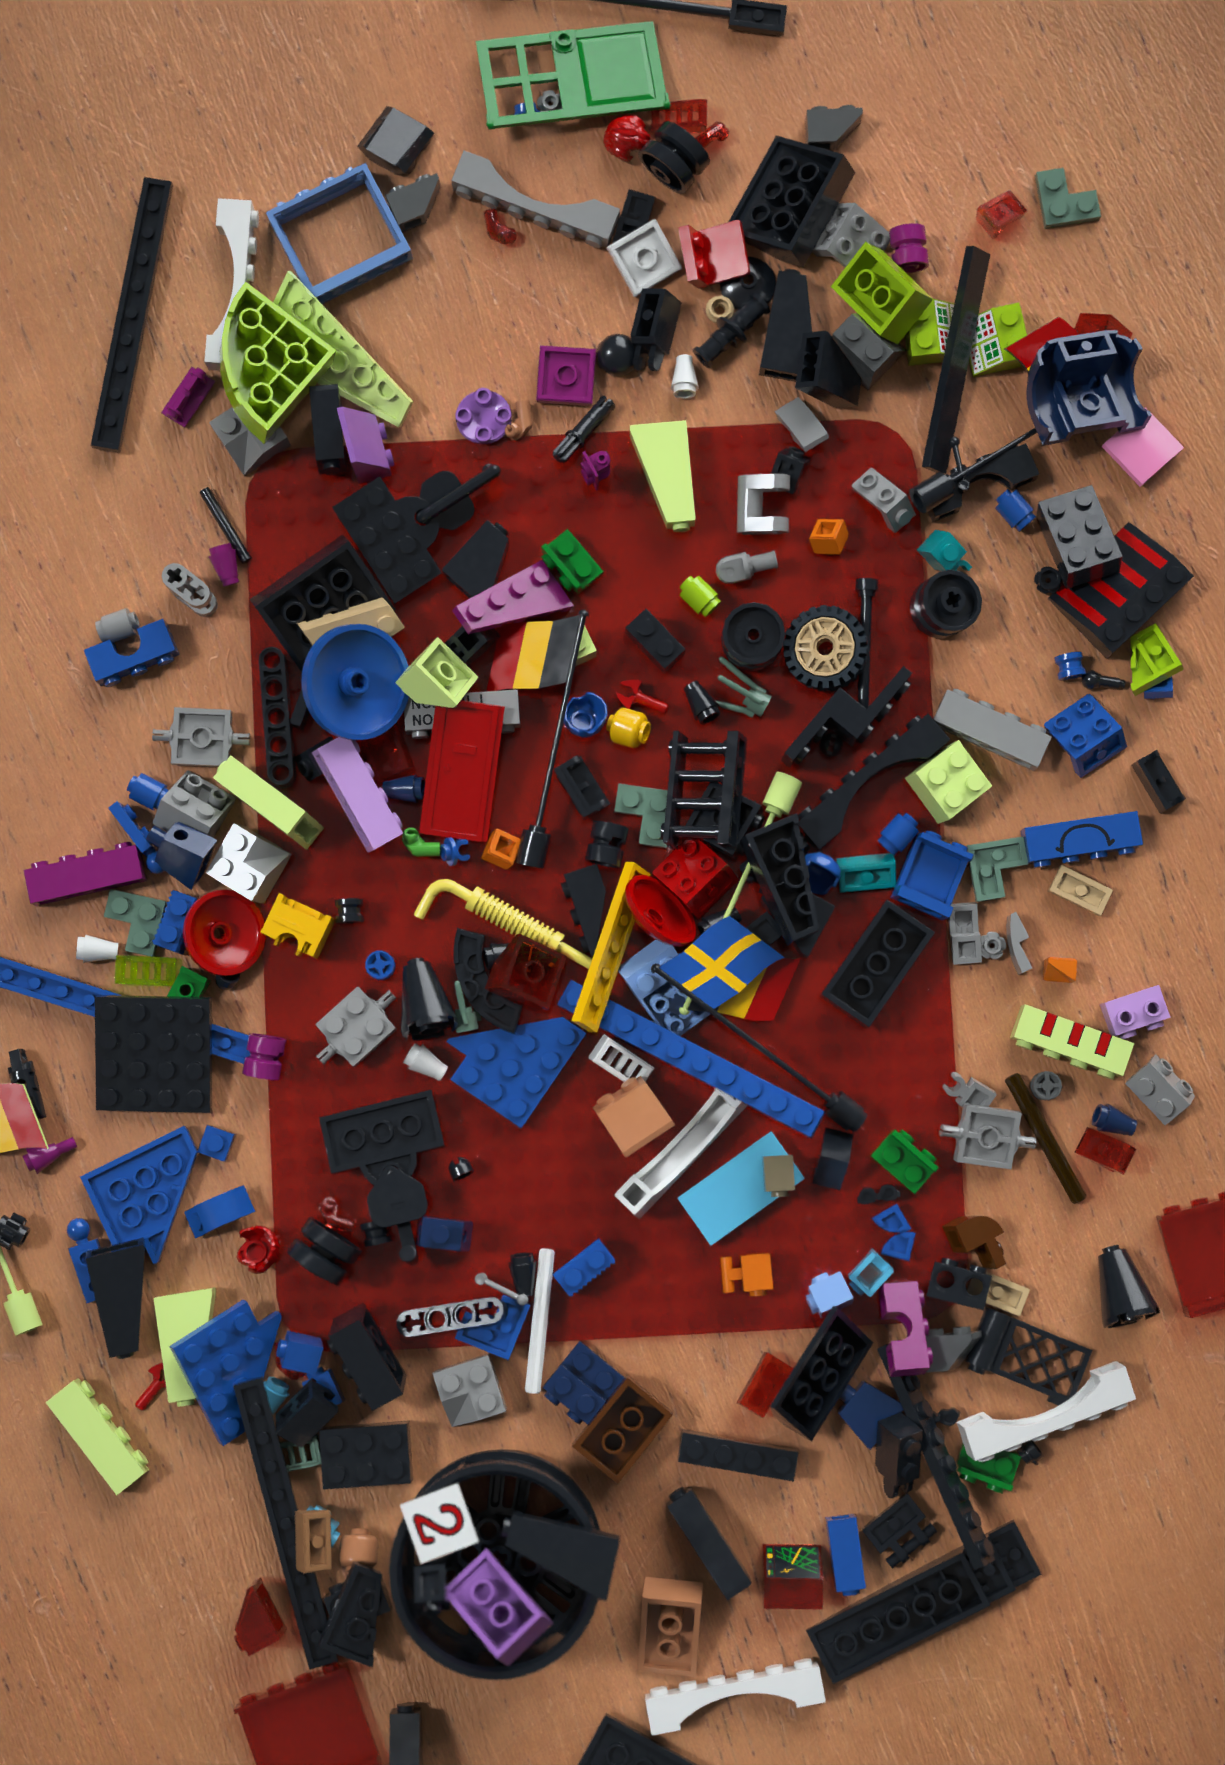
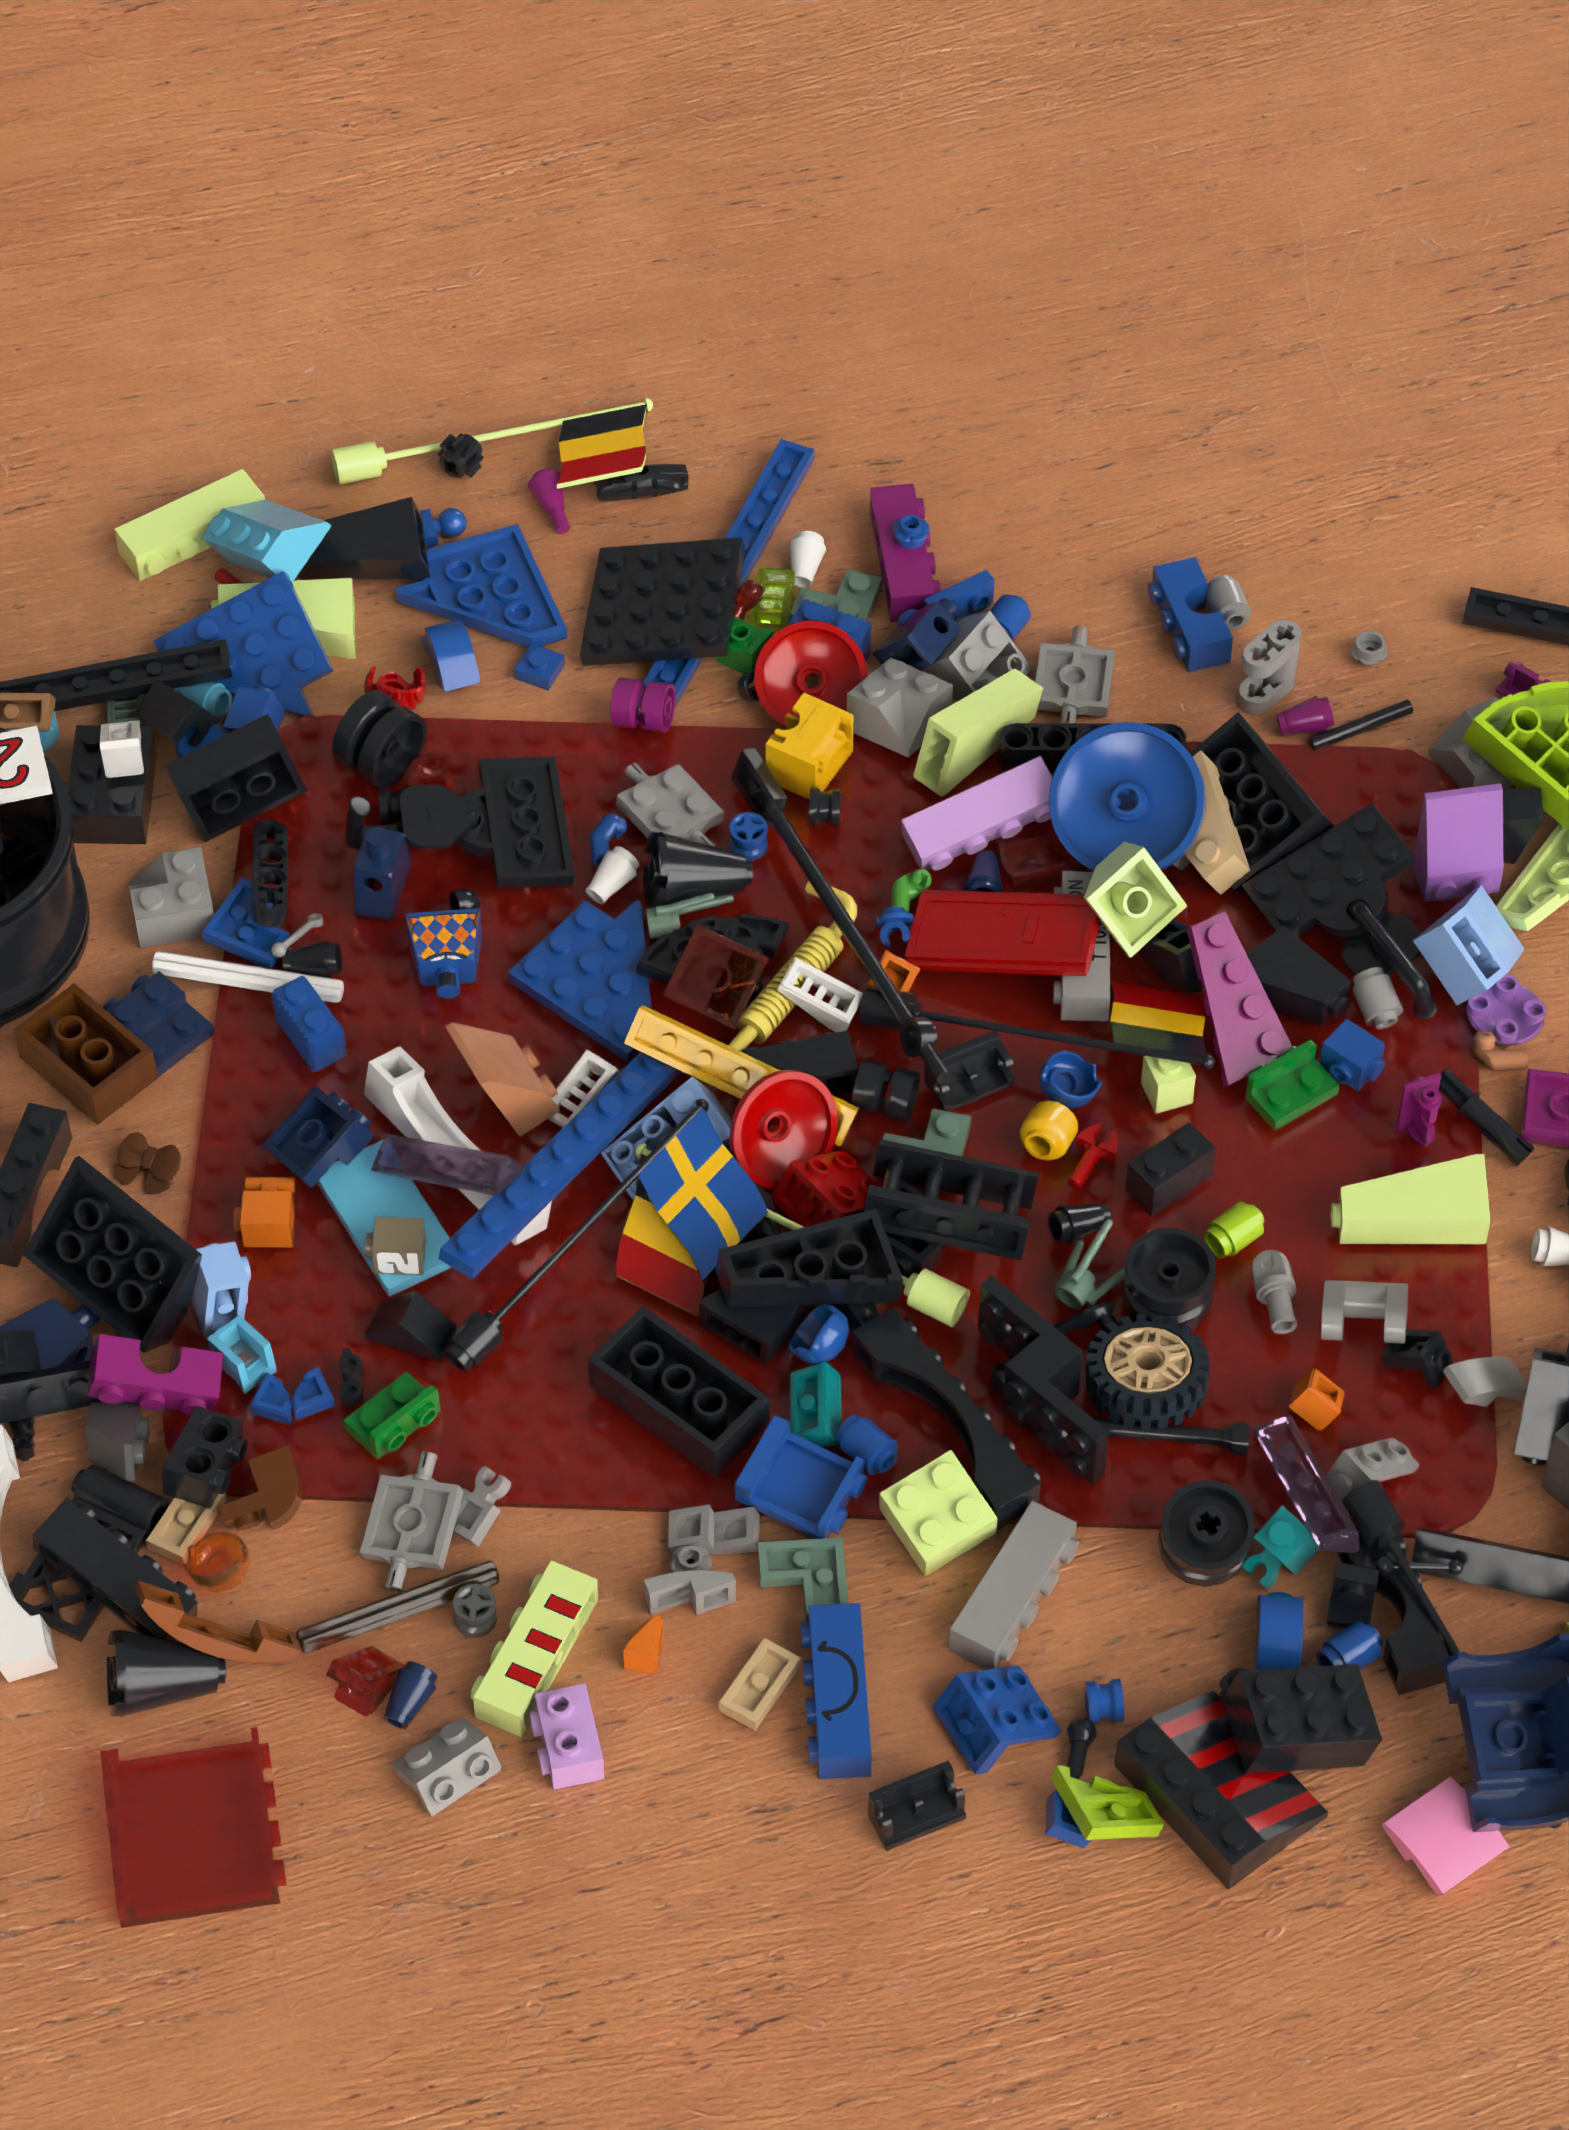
camera: 95 degrees right, 30 degrees down
none -> black brick [33,1498,198,1641]
none -> white slope [100,720,144,778]
none -> reddish brown piece [113,1132,181,1194]
none -> dark orange slope [136,1581,302,1663]
none -> clear orange hair [183,1531,250,1593]
none -> medium azure slope [202,500,331,582]
none -> dark blue plate [262,1086,374,1188]
none -> clear purple slope [371,1133,524,1196]
none -> blue torso [406,908,482,999]
none -> blue arm [589,813,627,866]
none -> black bar [731,748,951,1084]
none -> clear red arm [734,580,764,620]
none -> white slope [777,957,863,1033]
none -> blue plate [893,515,930,549]
none -> black bar [1053,1302,1119,1334]
none -> clear purple slope [1252,1415,1359,1553]
none -> blue brick [1255,1592,1304,1670]
none -> blue brick [1320,1019,1385,1091]
none -> black bracket [1327,1562,1379,1628]
none -> light grey plate [1351,631,1388,666]
none -> light grey brick [1353,967,1403,1029]
none -> light blue slope [1413,885,1525,1005]

